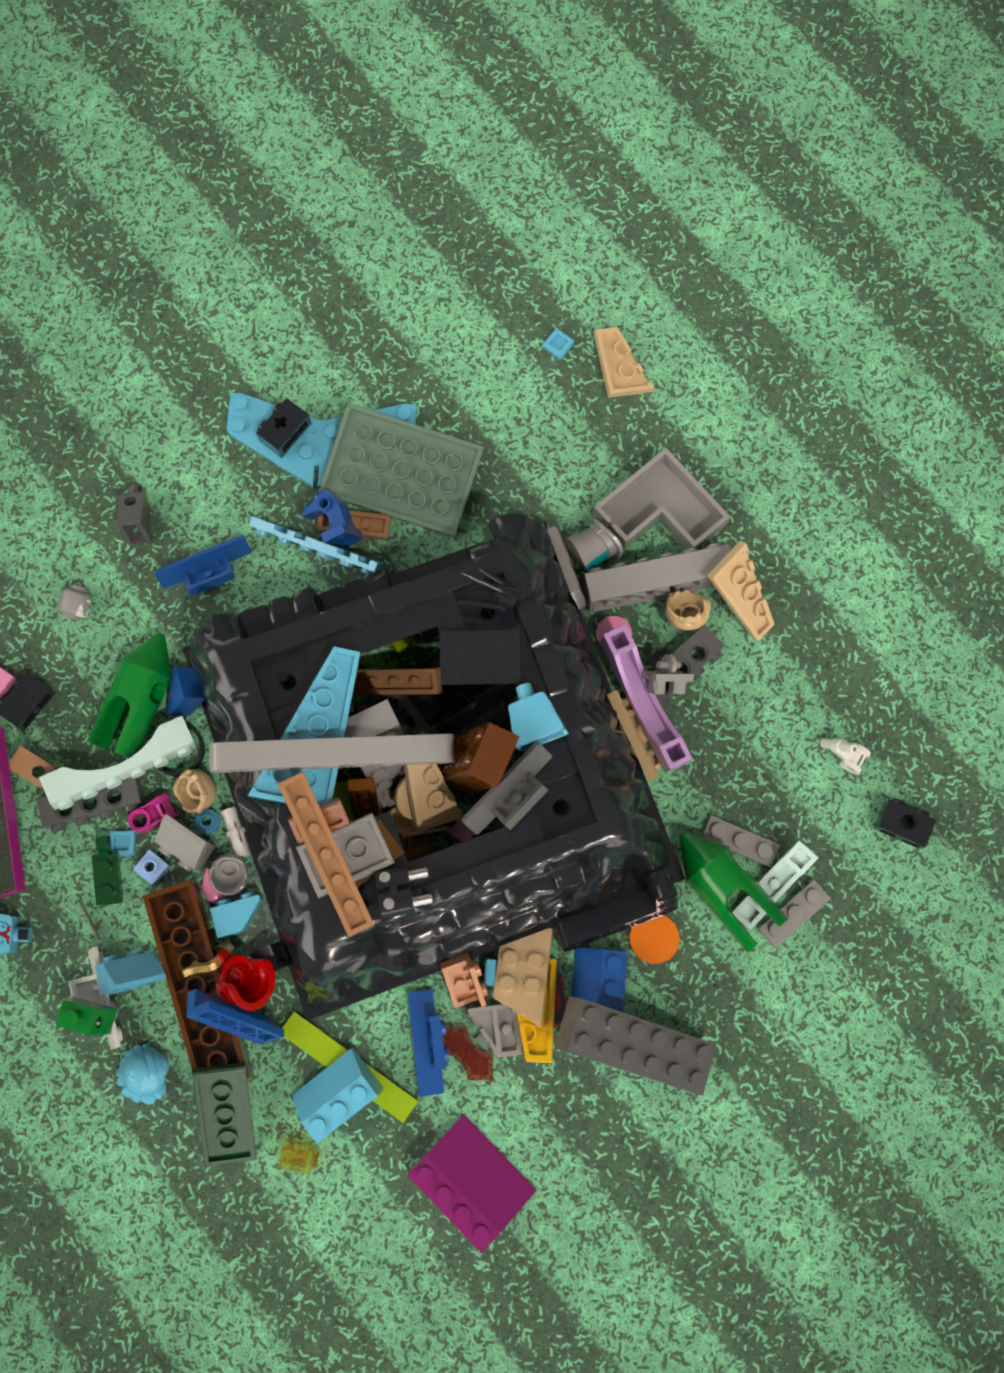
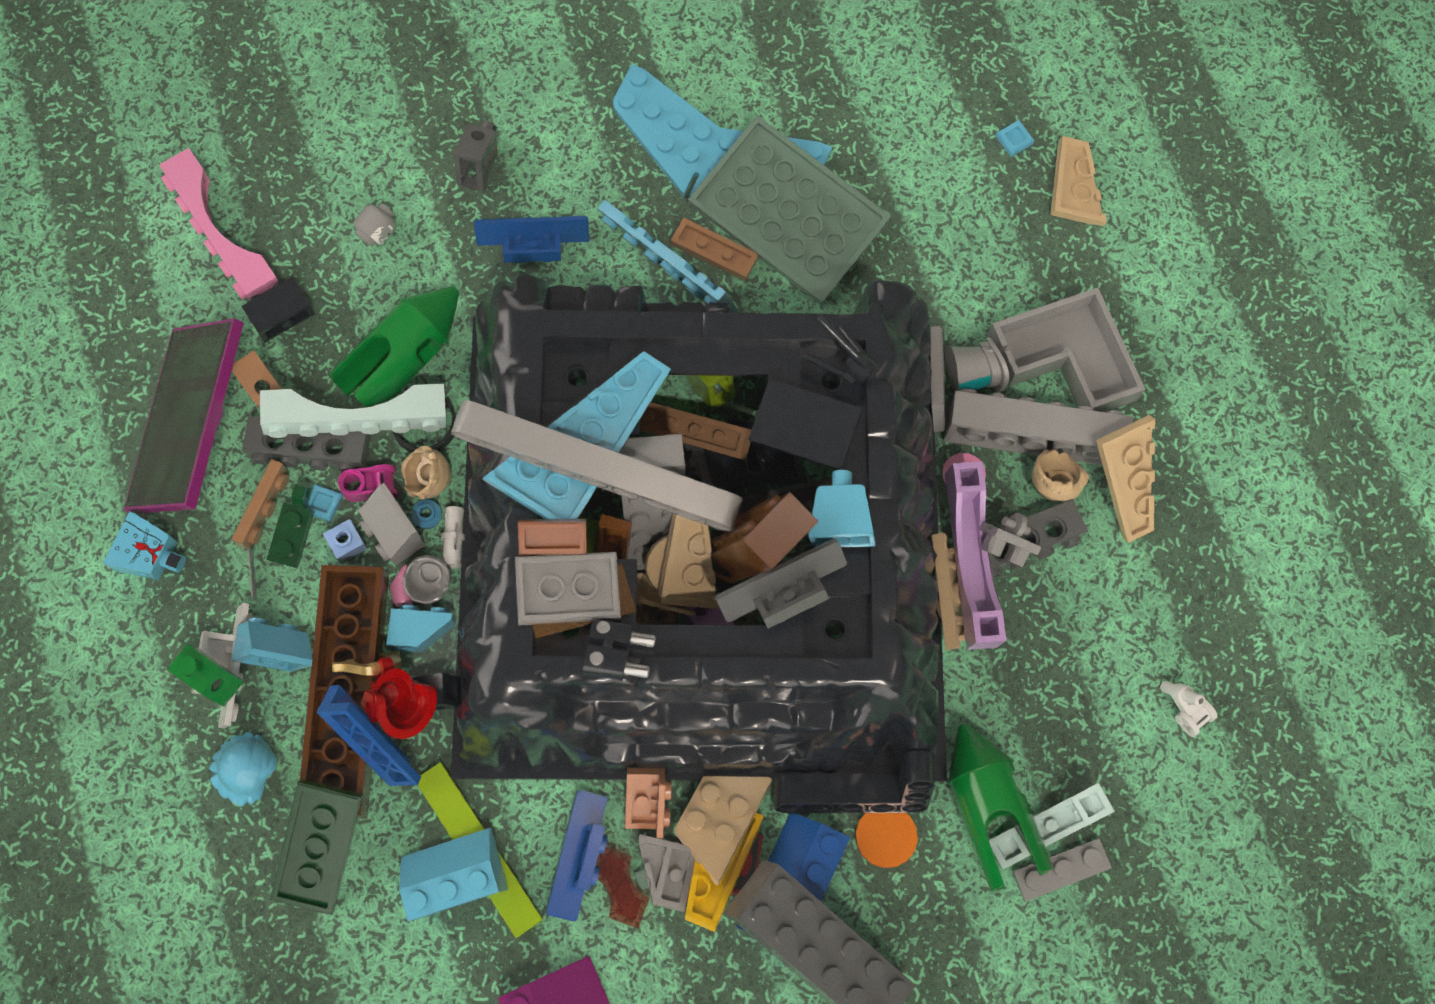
camera: 15 degrees right, 5 degrees down
blue slope [166,667,205,716] -> none
black brick [256,398,312,458] -> none
medium nougat plate [277,772,374,937] -> none
clear yellow brick [278,1138,321,1174] -> none
blue tile [301,489,364,549] -> none
medium azure tile [484,959,496,986] -> none
light grey plate [702,815,780,868] -> none
black brick [873,798,936,849] -> none
none -> medium nougat plate [231,459,289,550]

